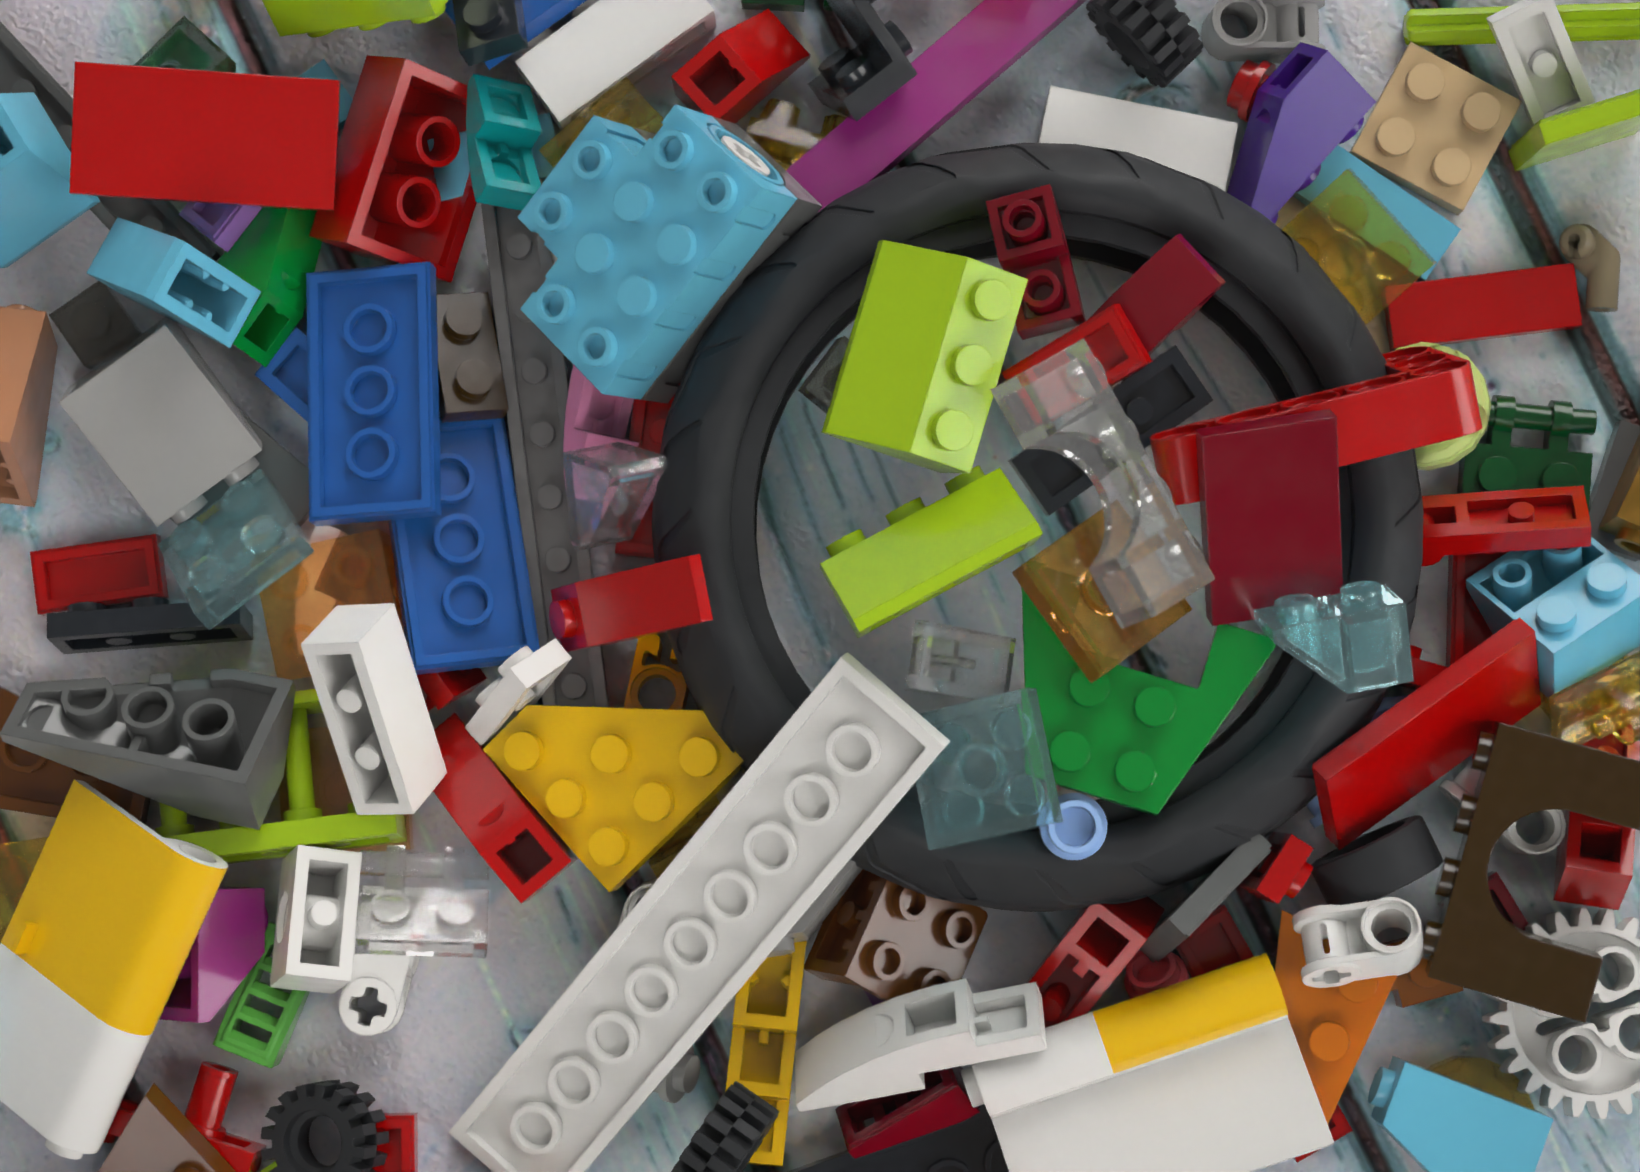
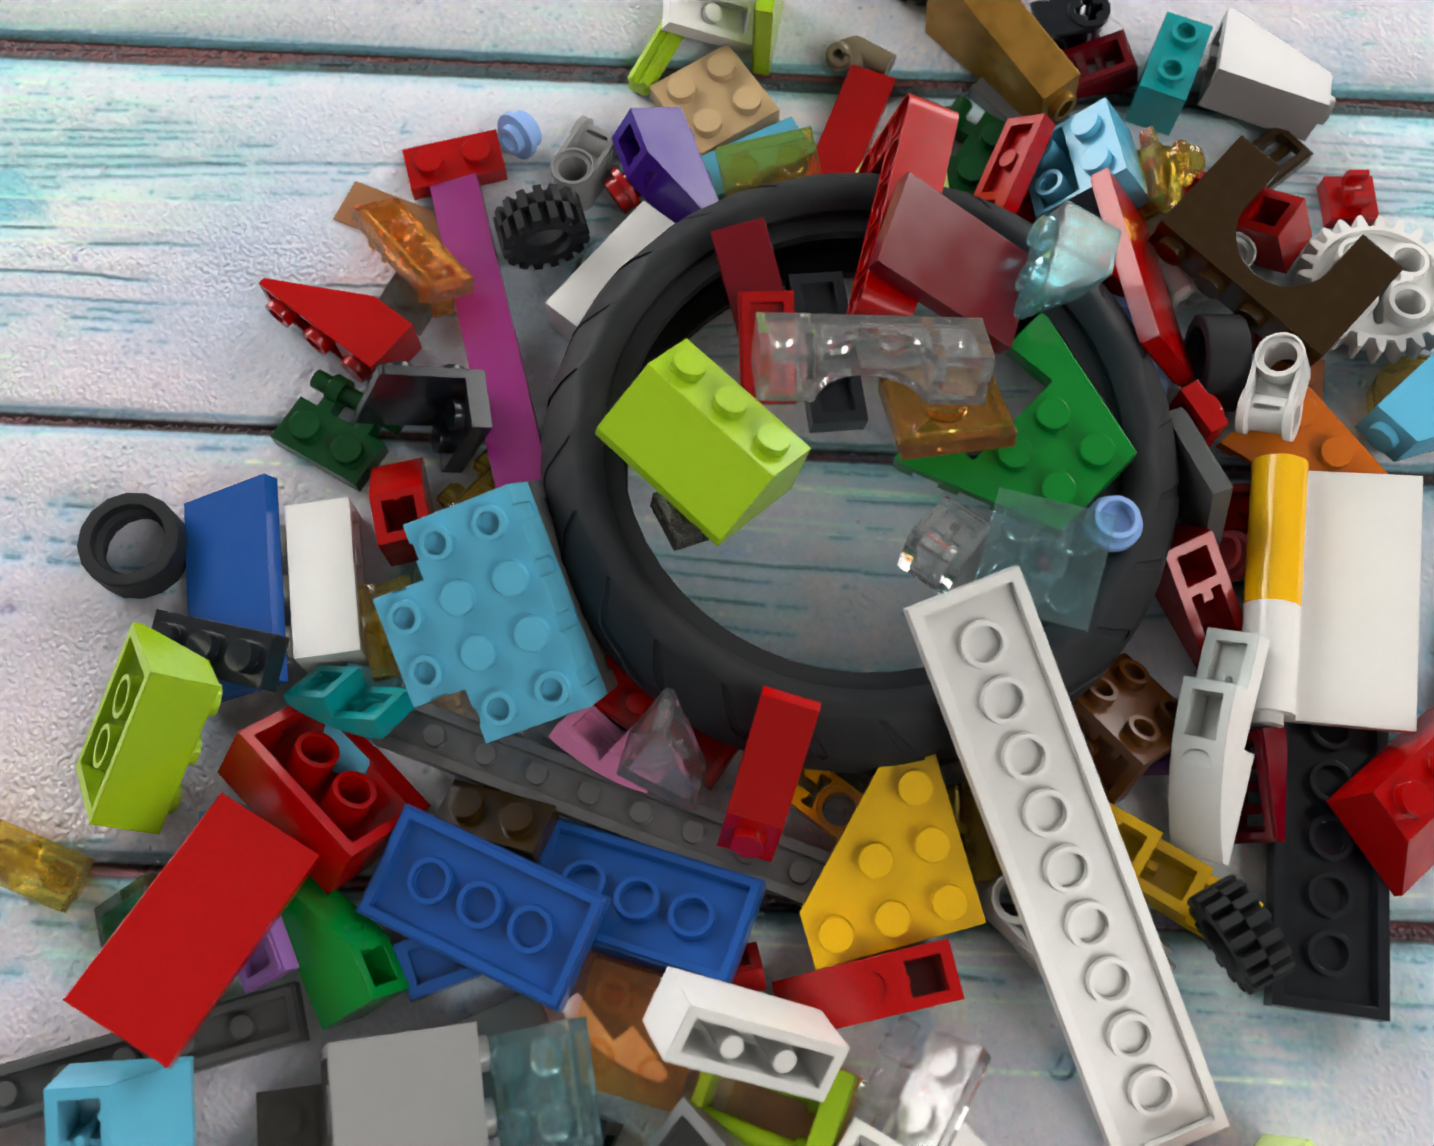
camera: 65 degrees left, 15 degrees down
medium azure slope [87,217,261,348] -> none
white plate [465,638,572,747] -> none
lime slope [820,465,1043,638] -> none
dark red slope [986,184,1086,340] -> none

